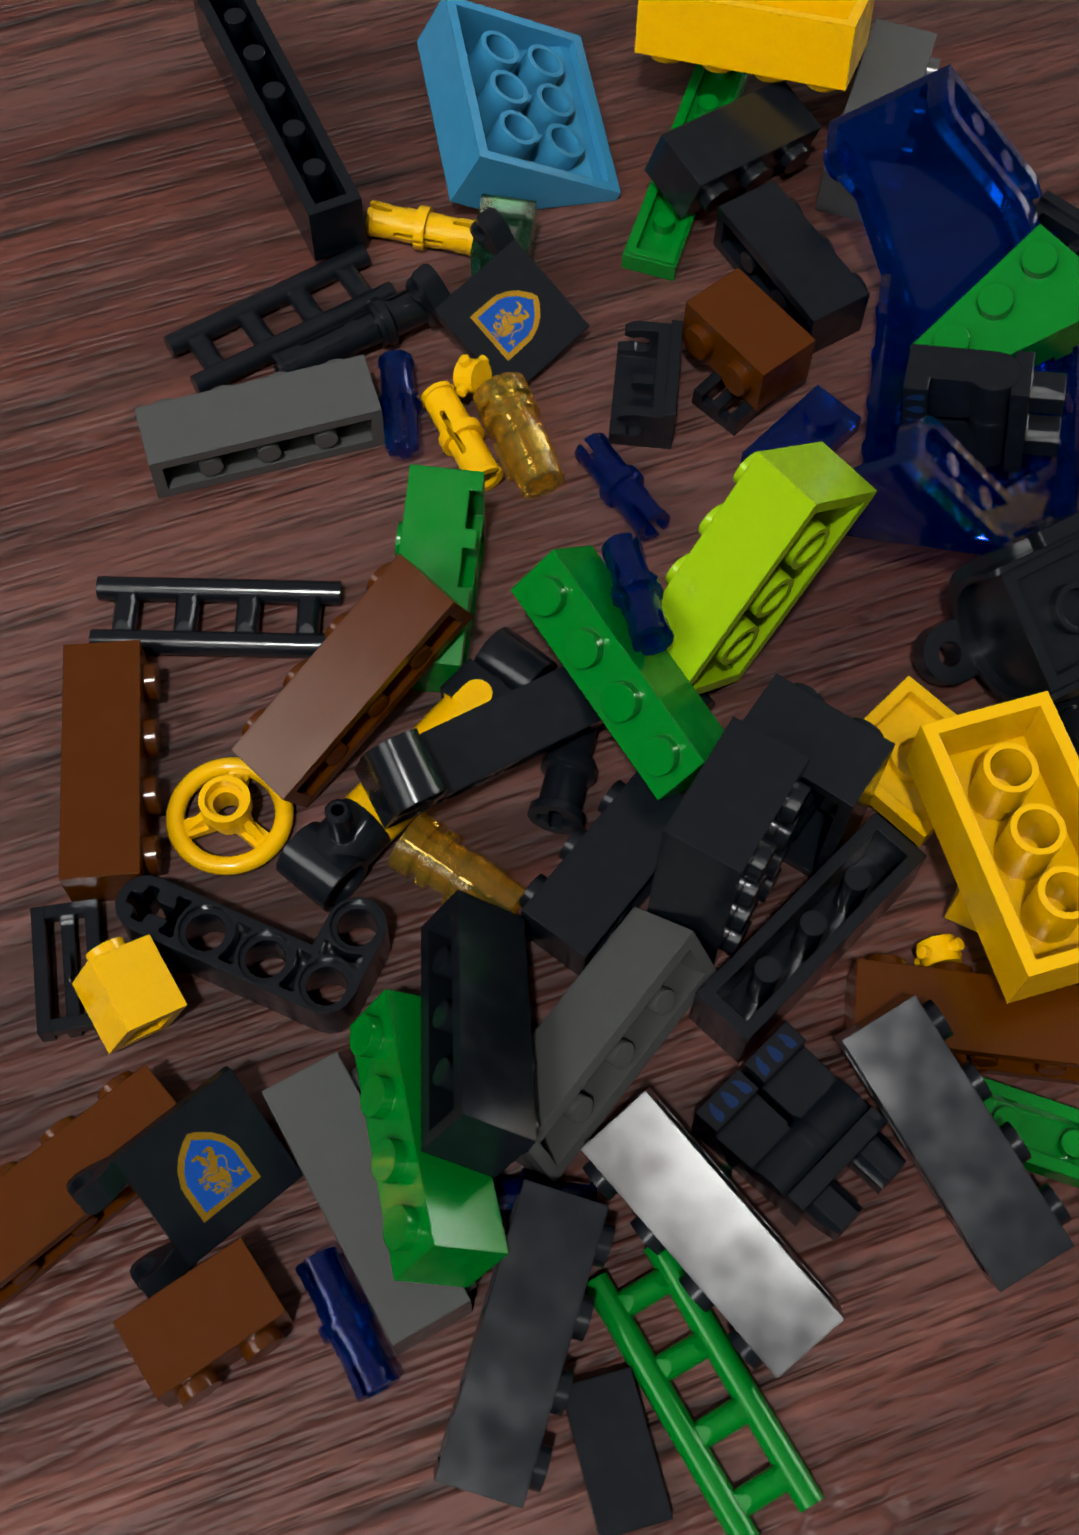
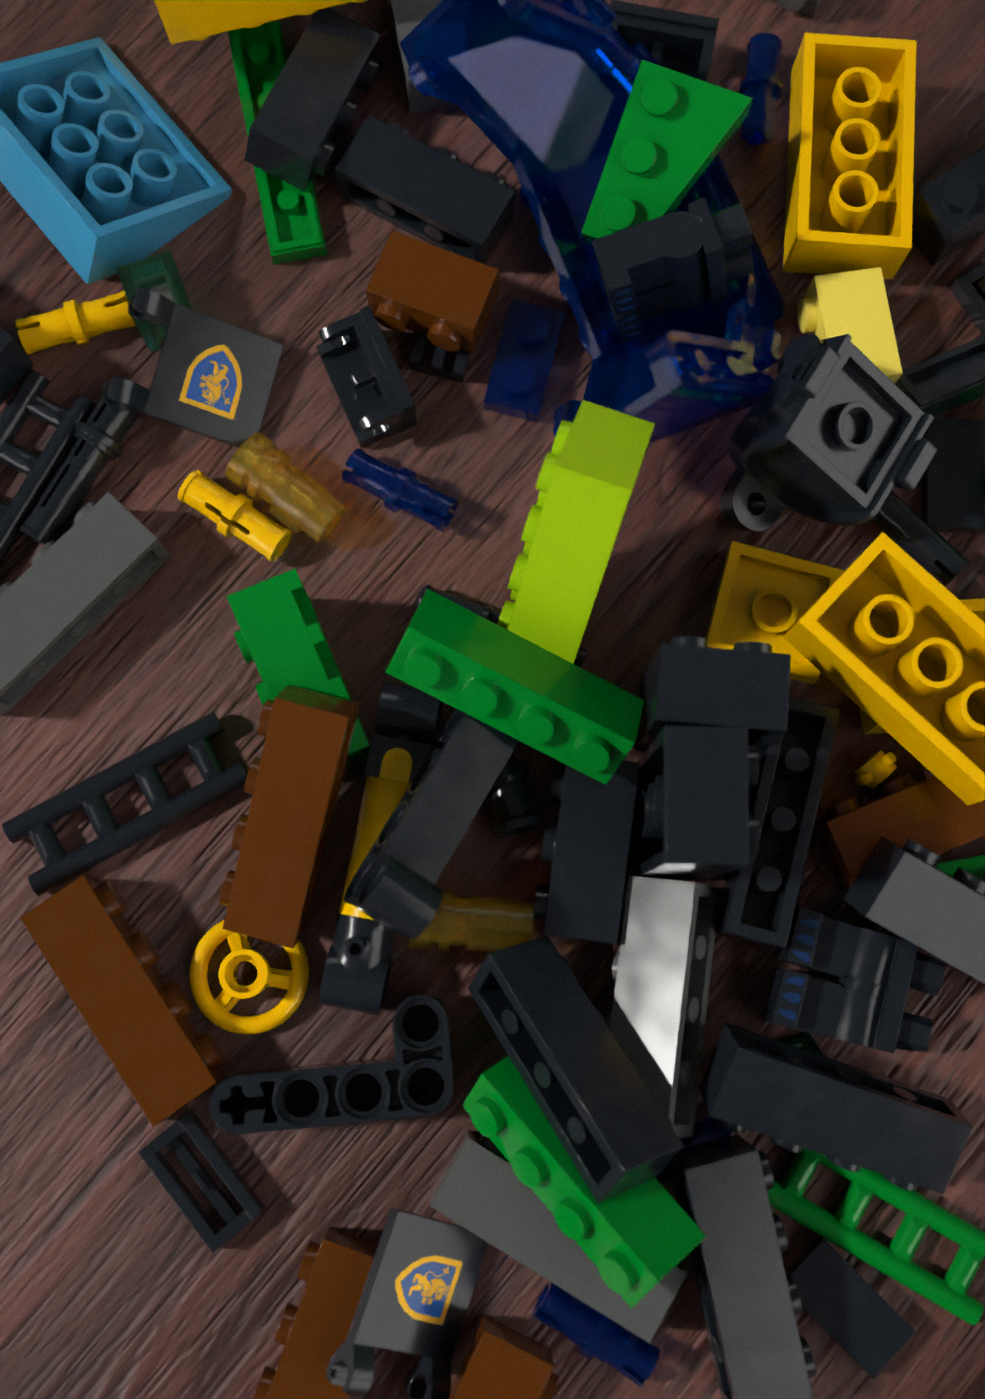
camera: 30 degrees left, 15 degrees up
yellow brick [72,934,187,1054] -> none
clear blue axle [378,350,422,460] -> none
yellow piece [453,354,492,398] -> none
clear blue pin [601,532,674,656] -> none

